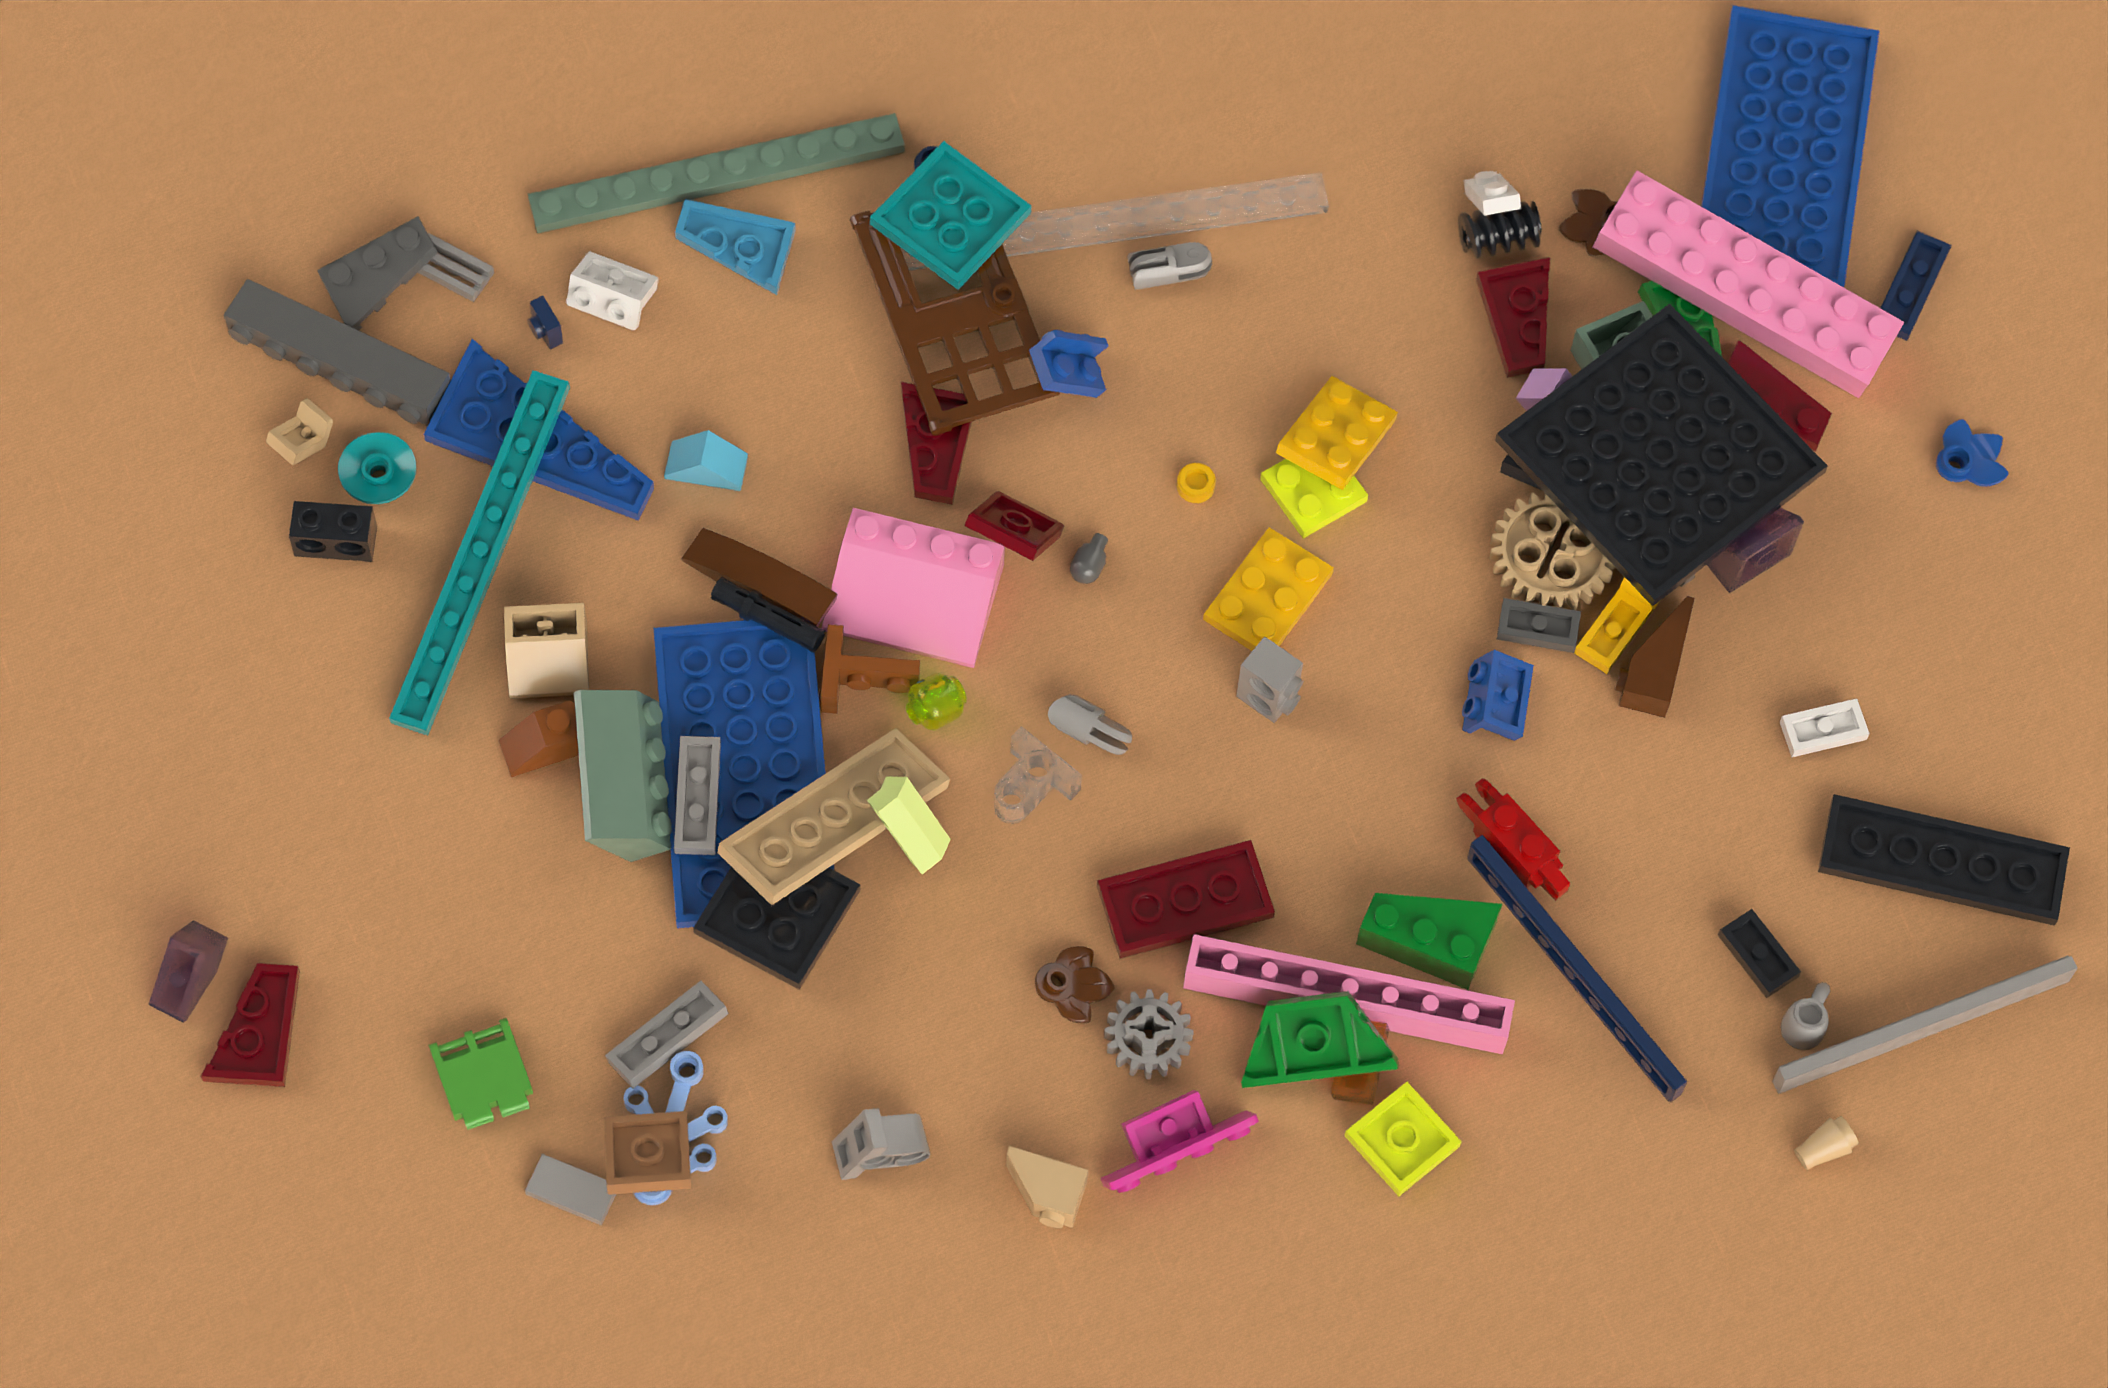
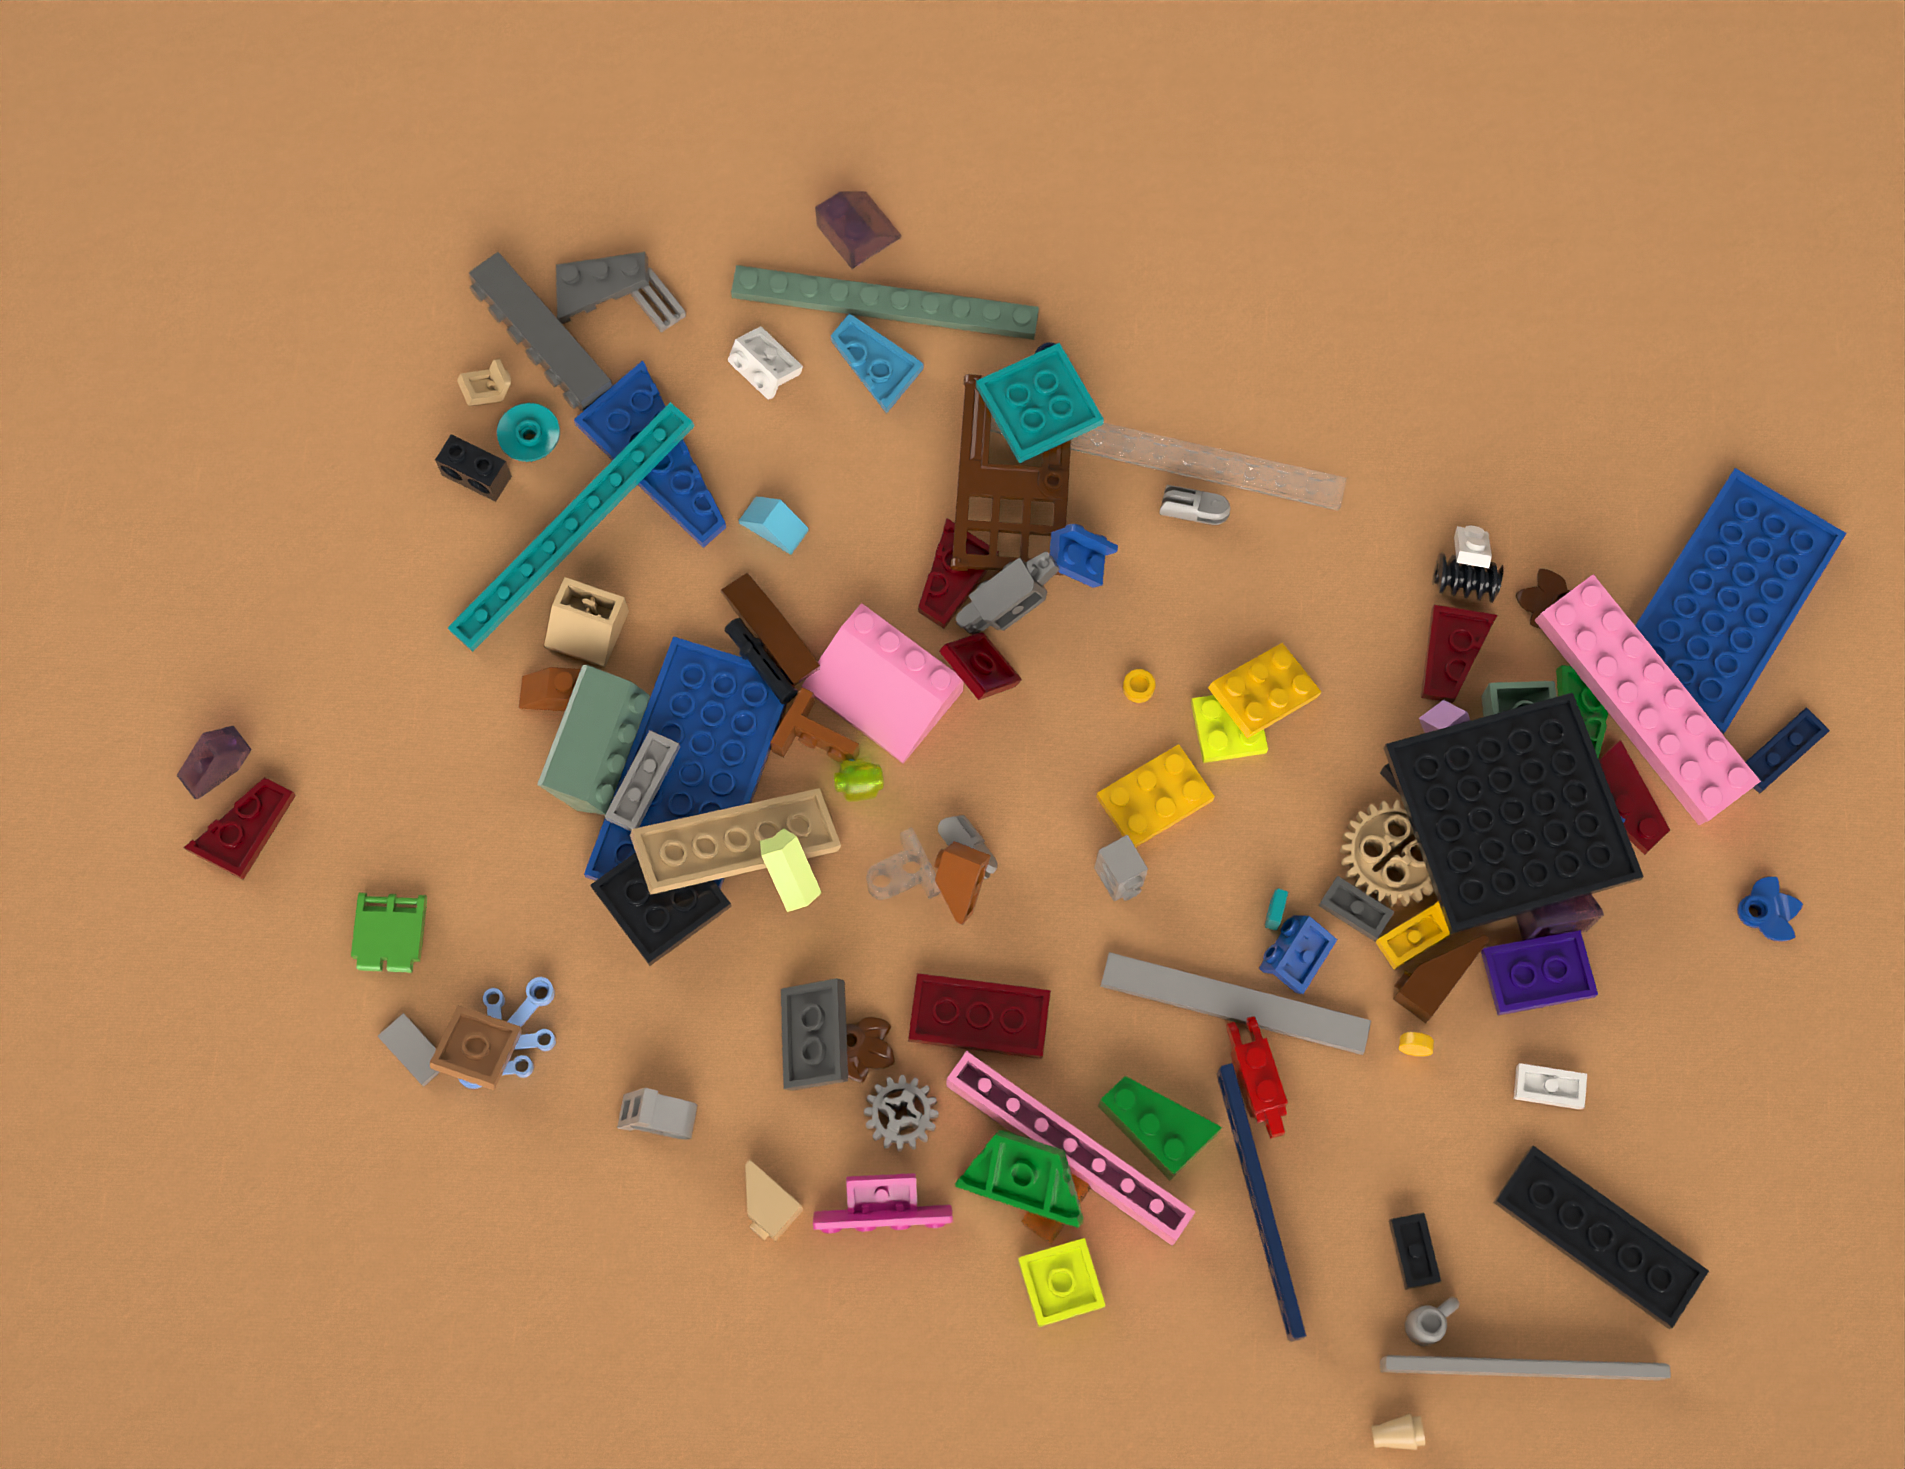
camera: 25 degrees right, 5 degrees up
dark blue plate [527,296,563,349] -> none
light grey plate [605,981,728,1089] -> none
dark grey cylinder [1070,533,1108,584] -> none
none -> dark grey plate [781,978,848,1091]
none -> slope [815,191,901,269]
none -> dark orange slope [934,841,991,925]
none -> hinge [955,551,1060,635]
none -> light grey tile [1100,952,1371,1055]
none -> teal tile [1264,888,1289,931]
none -> yellow tile [1399,1032,1434,1056]
none -> dark purple plate [1481,930,1598,1016]

